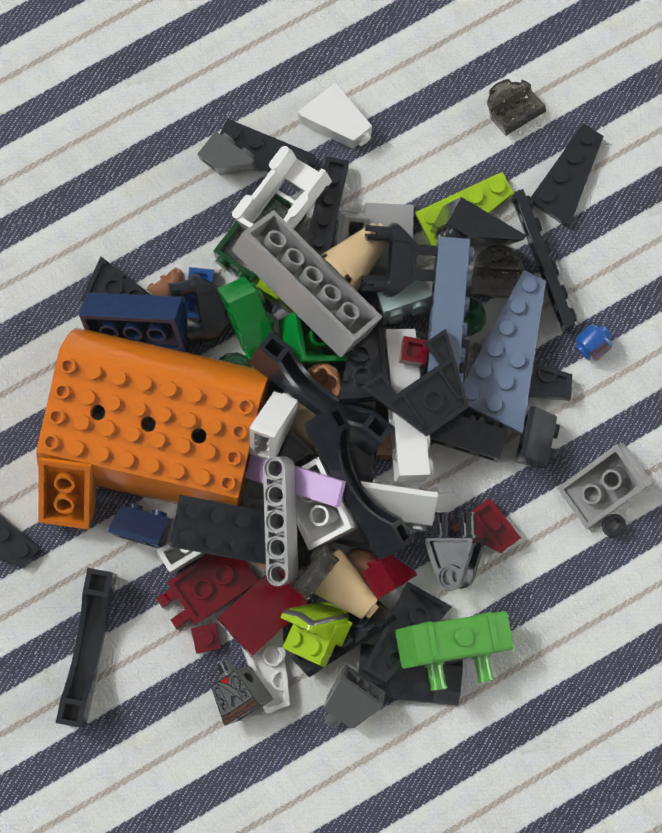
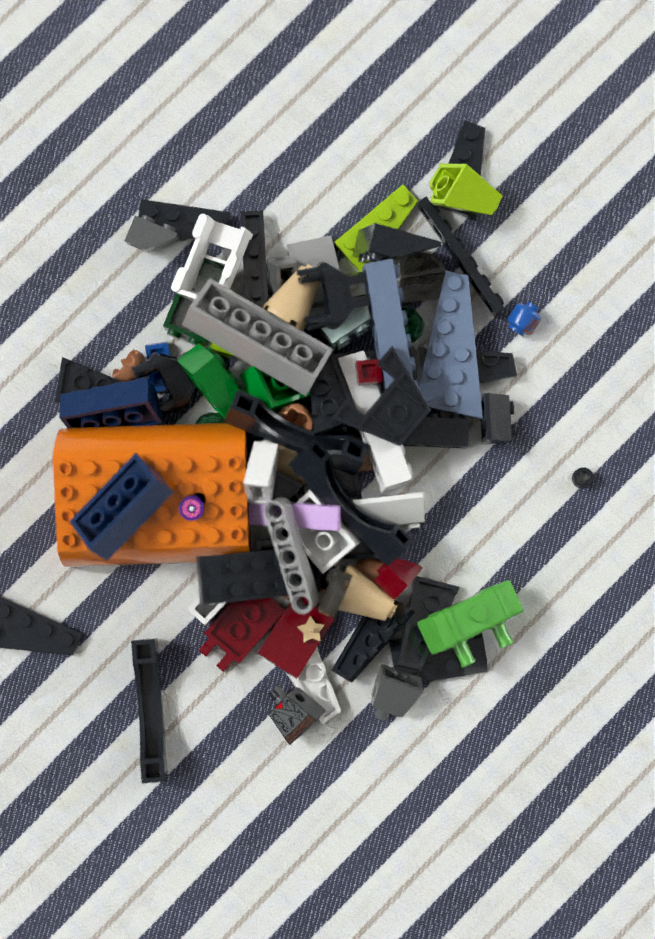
camera: 20 degrees left, 5 degrees up
orange slope [38,457,96,530] -> none
dark blue slope [108,503,172,549] -> none
dark red plate [191,623,222,654] -> none
lime piece [280,602,352,668] -> none
white slope [298,83,372,149] -> none
piece [425,512,485,591] -> none
dark red wing [451,498,521,553] -> none
clear smoke slope [487,79,546,136] -> none
light grey slope [557,442,653,529] -> none
none -> dark blue slope [70,453,174,561]
none -> tile [179,496,204,521]
none -> tan piece [297,616,324,643]
none -> lime slope [429,163,503,215]

